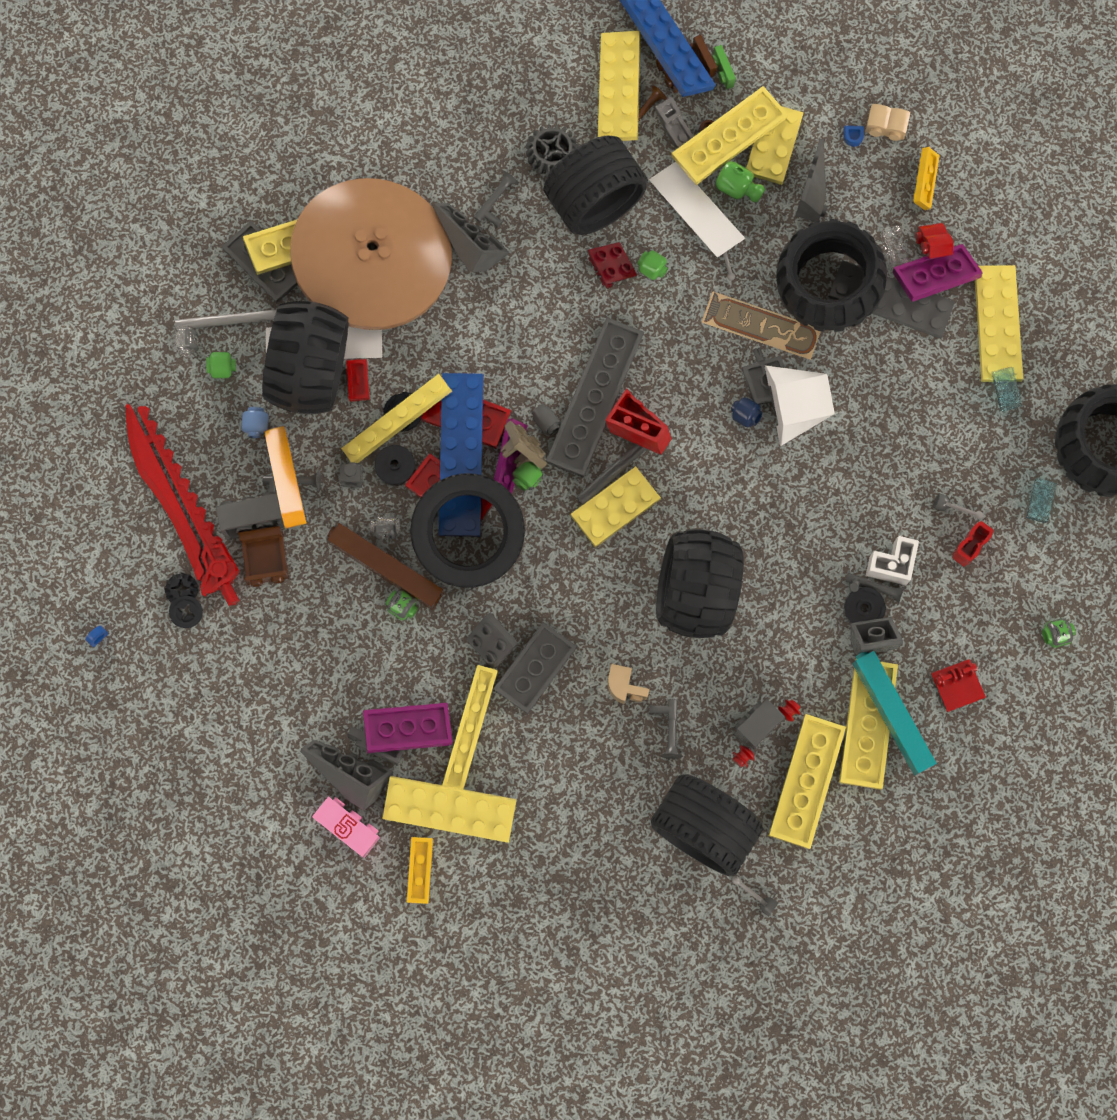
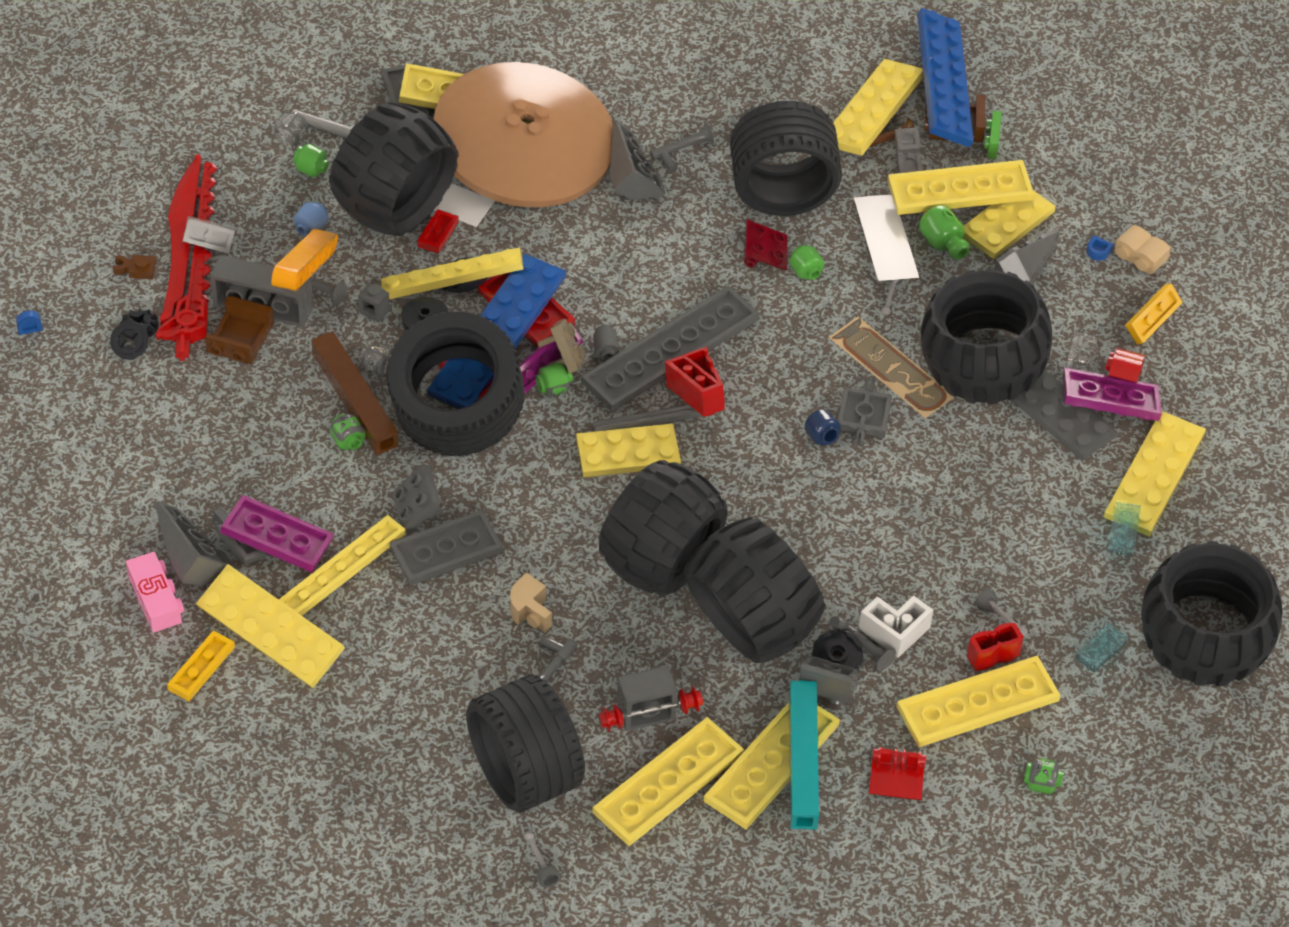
camera: 30 degrees right, 25 degrees down
white wedge [765,366,835,446] -> none
none -> reddish brown plate [113,254,157,280]
none -> light grey hinge [183,216,235,253]
none -> black tyre [683,517,826,663]
none -> light yellow plate [897,655,1060,748]

